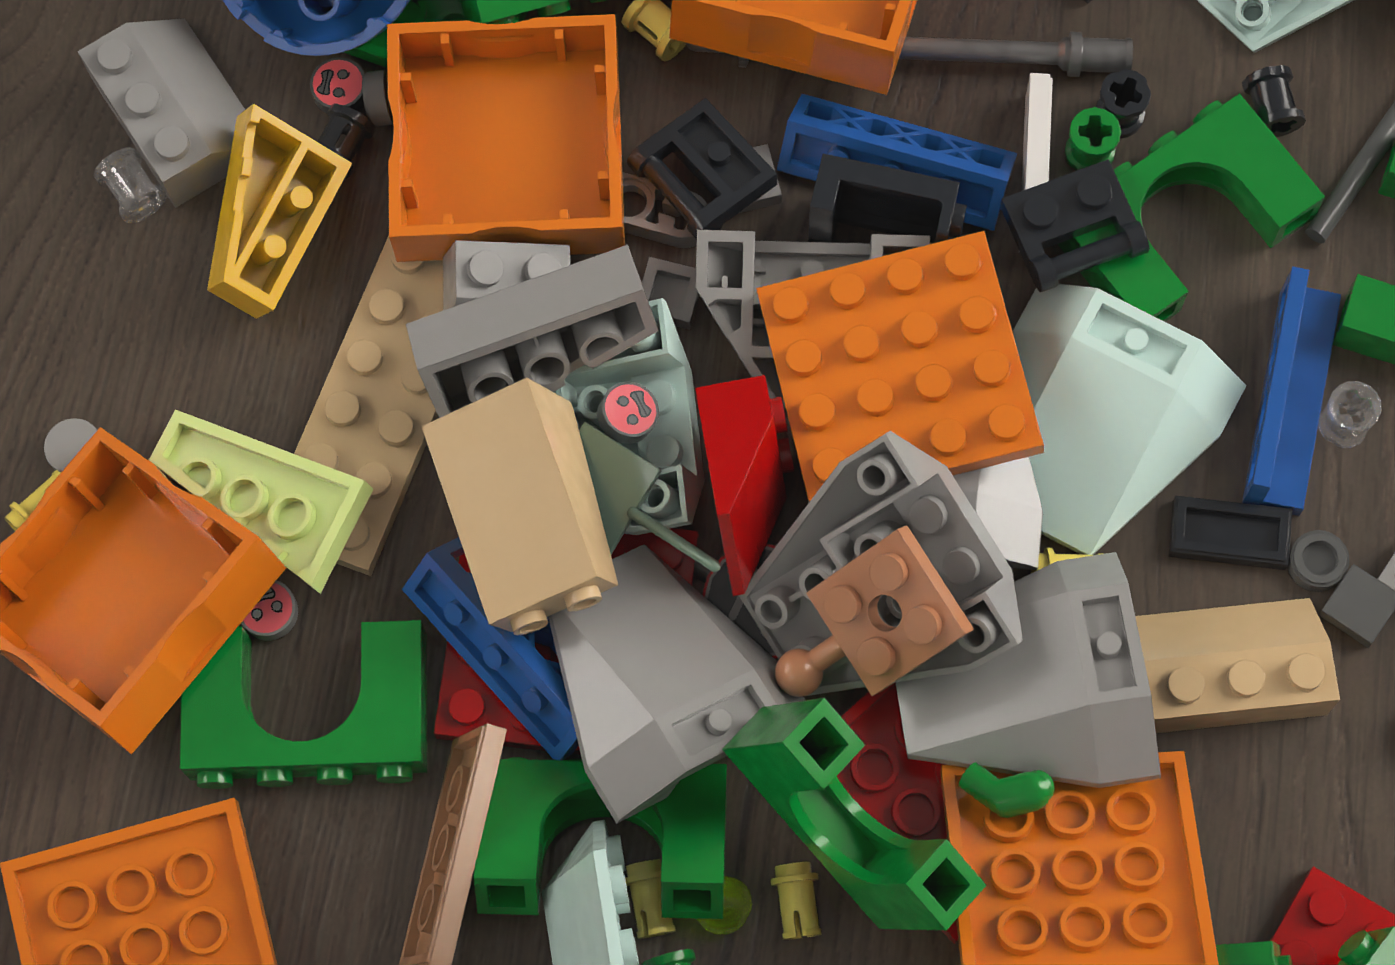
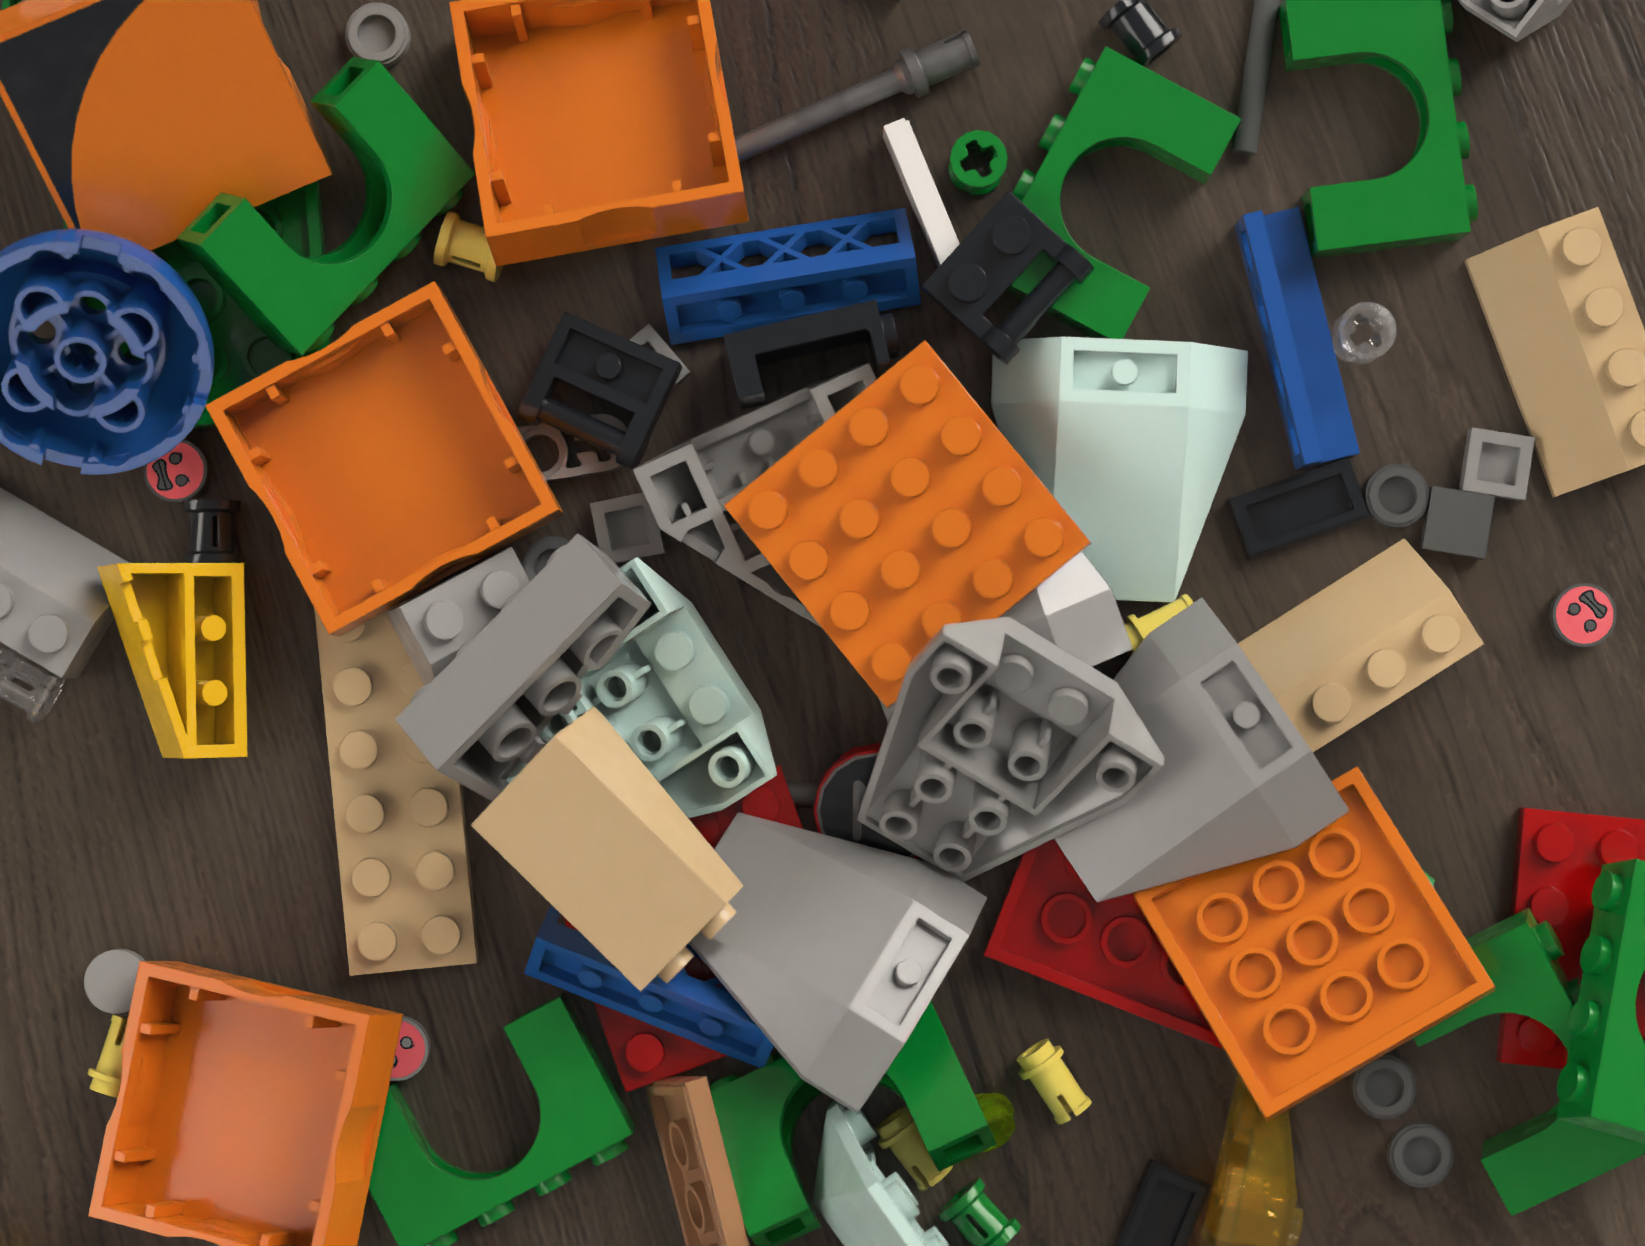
camera: 25 degrees left, 15 degrees up
yellowish green wing [149,409,373,594] -> none
dark grey tile [362,69,393,127] -> none
sand green piece [579,422,721,572] -> none
tile [597,382,659,444] -> none
red slope [695,375,794,596] -> none
green arch [722,698,987,930] -> none
nougat plate [775,525,974,697] -> none
green arm [958,762,1055,818] -> none
black bush [1096,69,1151,138] -> none

